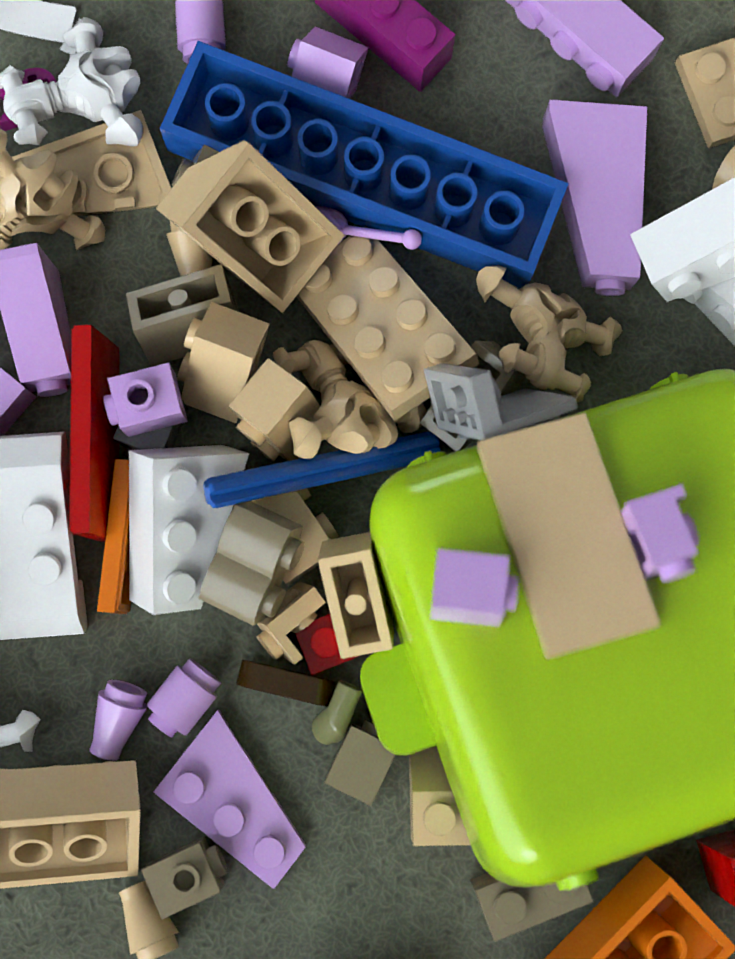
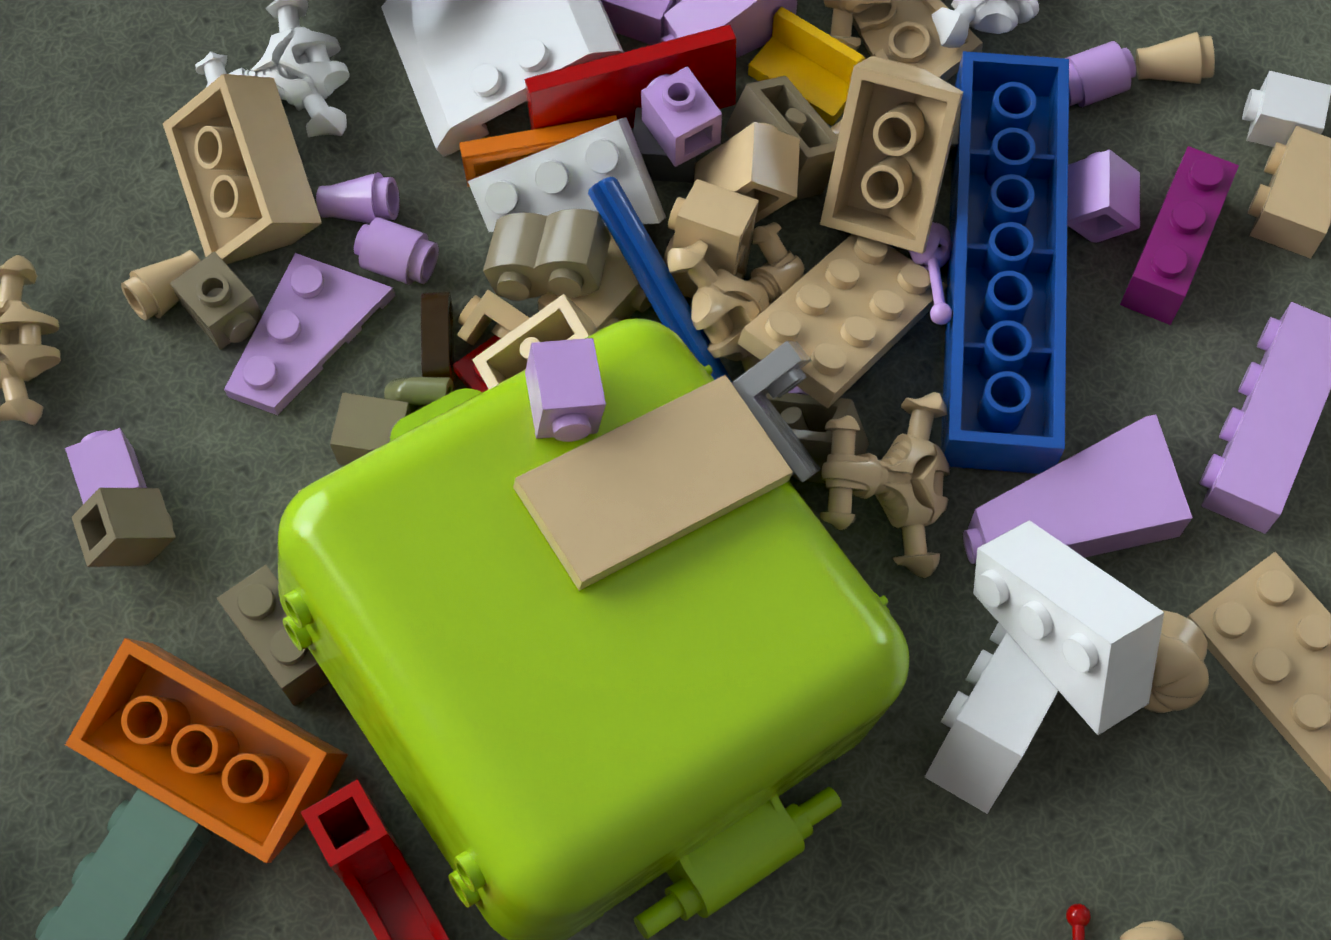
camera: 80 degrees right, 15 degrees down
lavender brick [621,484,699,583] -> none
none -> yellow panel [748,7,865,126]

